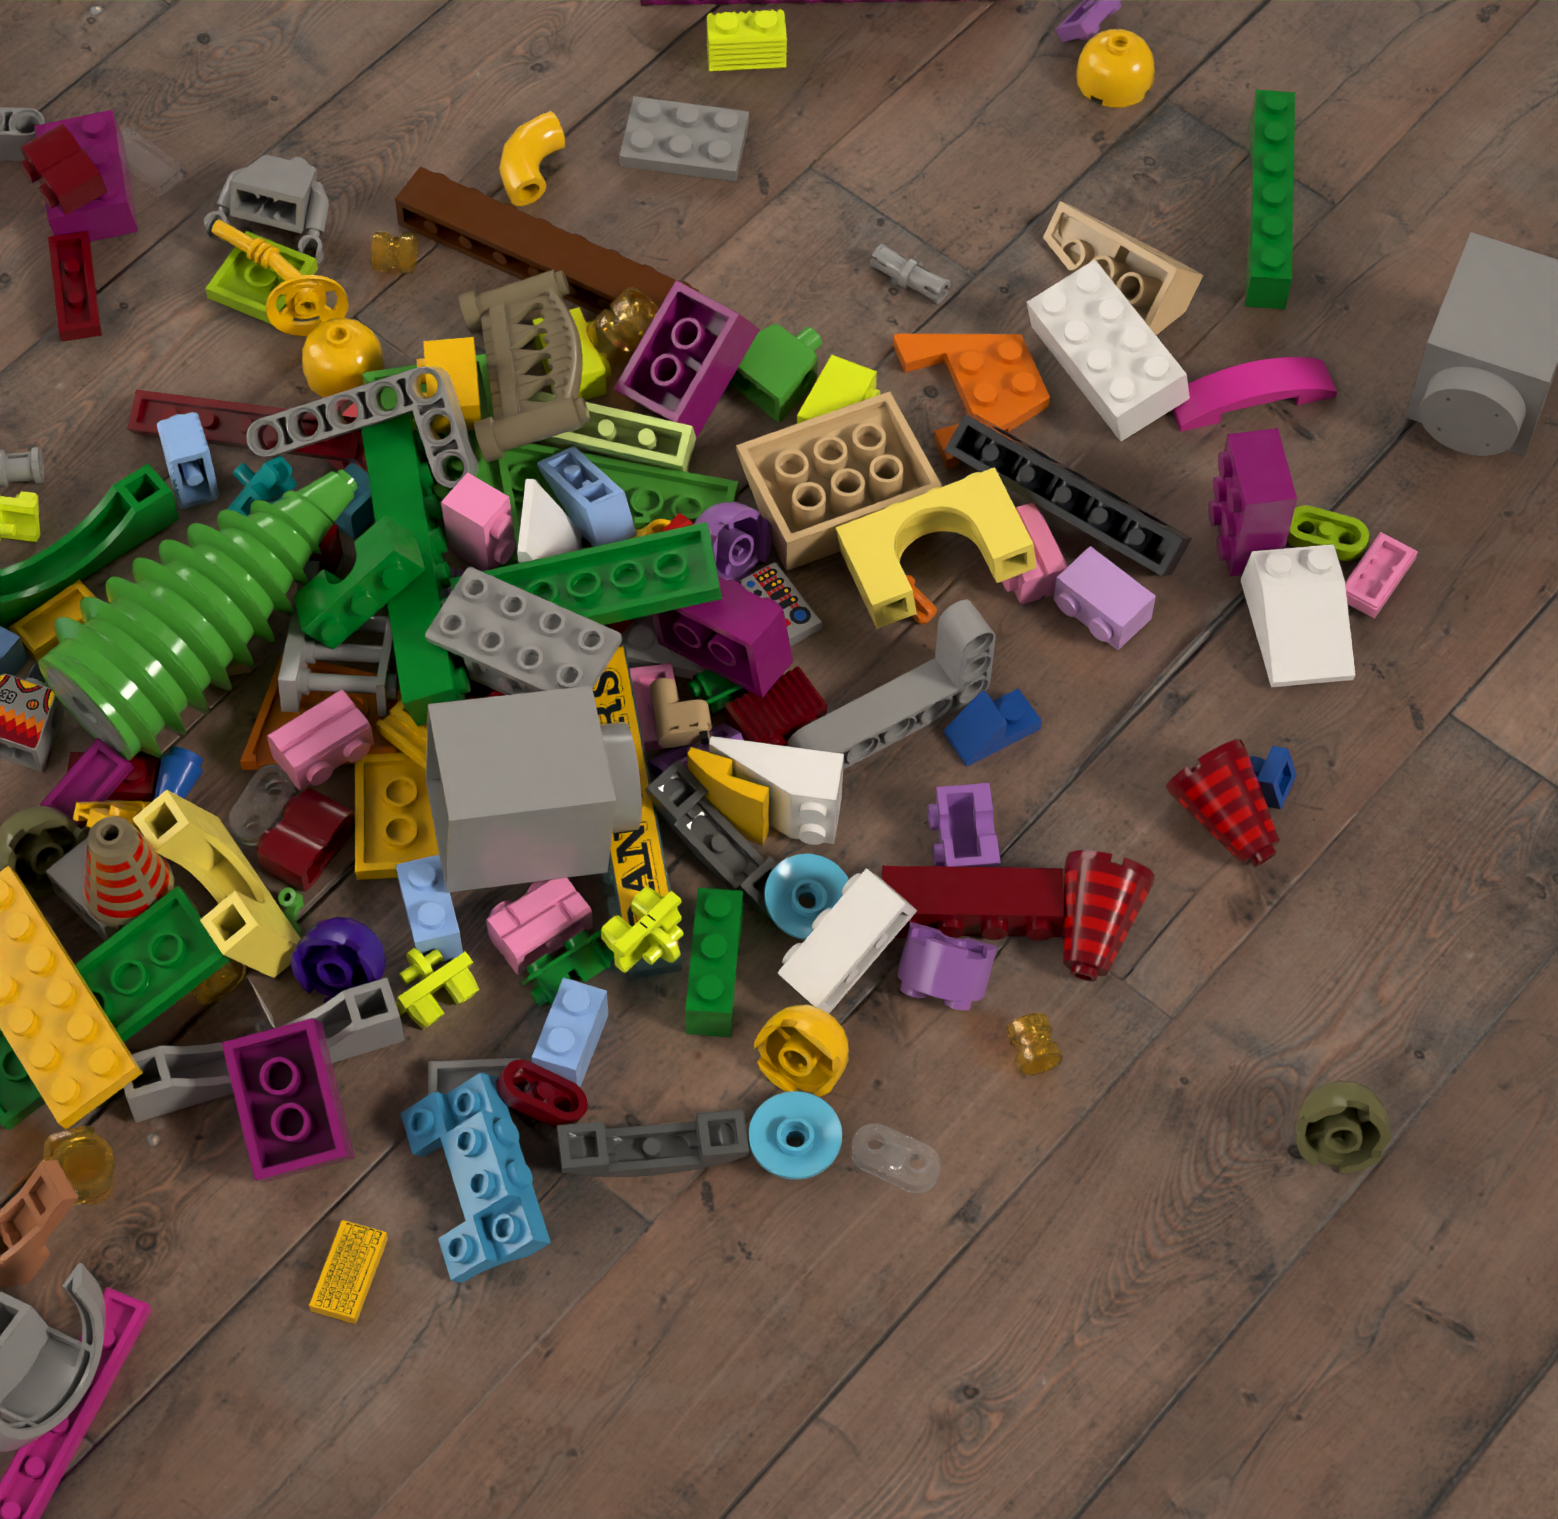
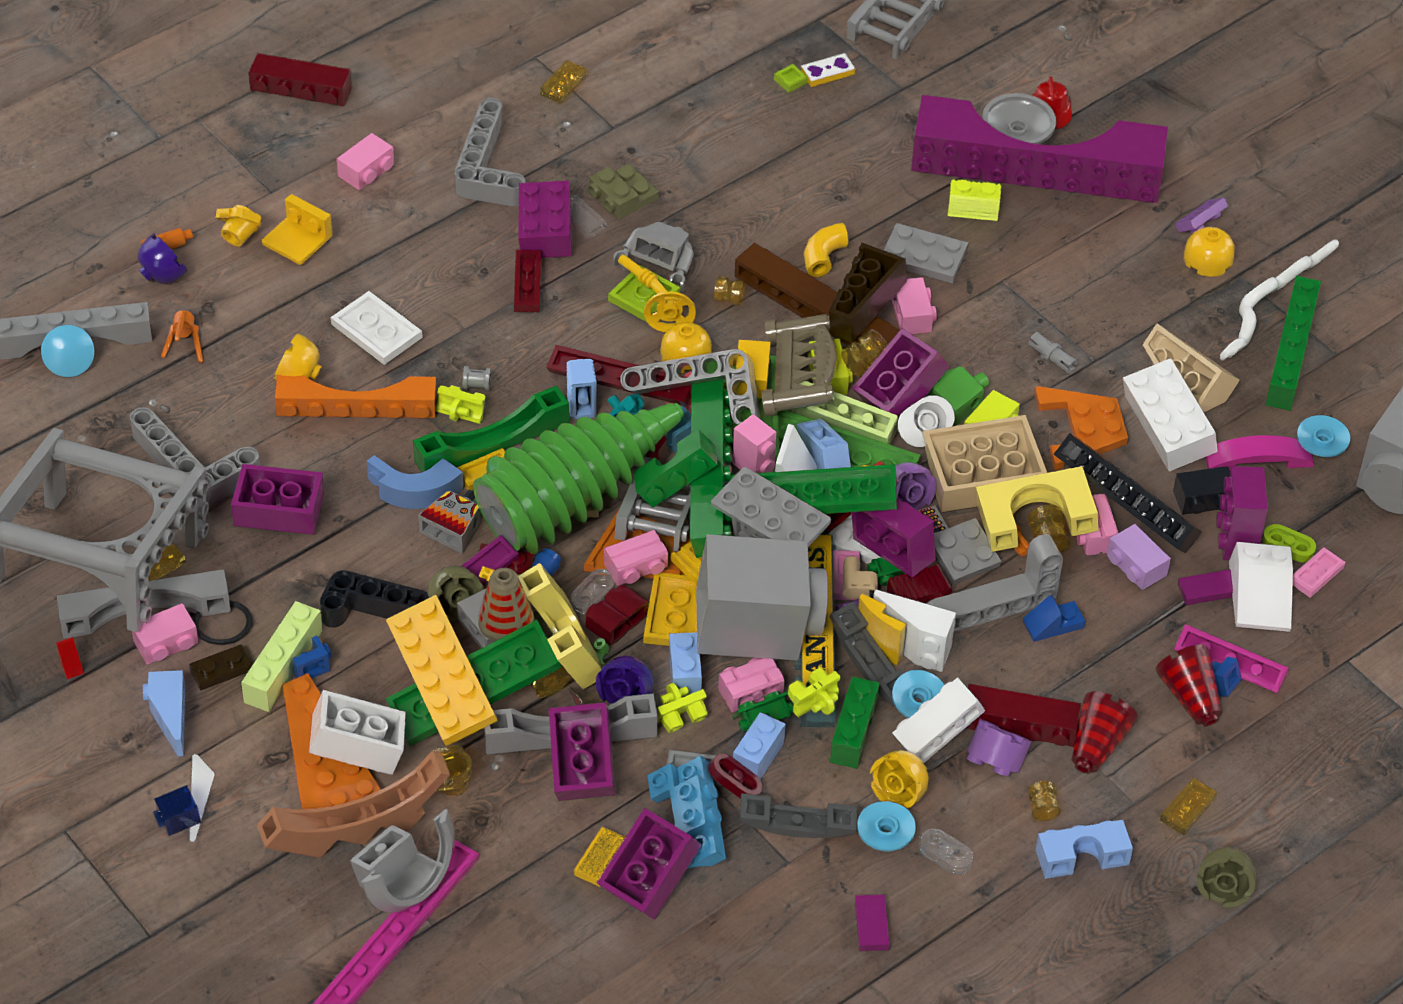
camera: 10 degrees right, 10 degrees down
dark red brick [20,124,108,216] -> none
medium lavender cylinder [927,783,1001,867] -> none
none -> olive plate [588,164,659,219]
none -> magenta brick [597,808,701,920]
none -> dark brown wedge [829,242,907,342]
none -> magenta tile [855,895,890,951]
none -> bright pink brick [891,277,937,334]
none -> white piece [898,396,954,447]
none -> light grey plate [934,518,1002,585]
none -> clear yellow wheel [1028,504,1071,553]
none -> light blue arch [1036,820,1133,879]
none -> clear yellow plate [1160,778,1217,835]
none -> black brick [1173,466,1230,515]
none -> dark pink slope [1174,624,1289,693]
none -> magenta tile [1177,569,1233,605]
none -> white animal [1220,239,1339,361]
none -> medium azure dish [1297,415,1350,457]

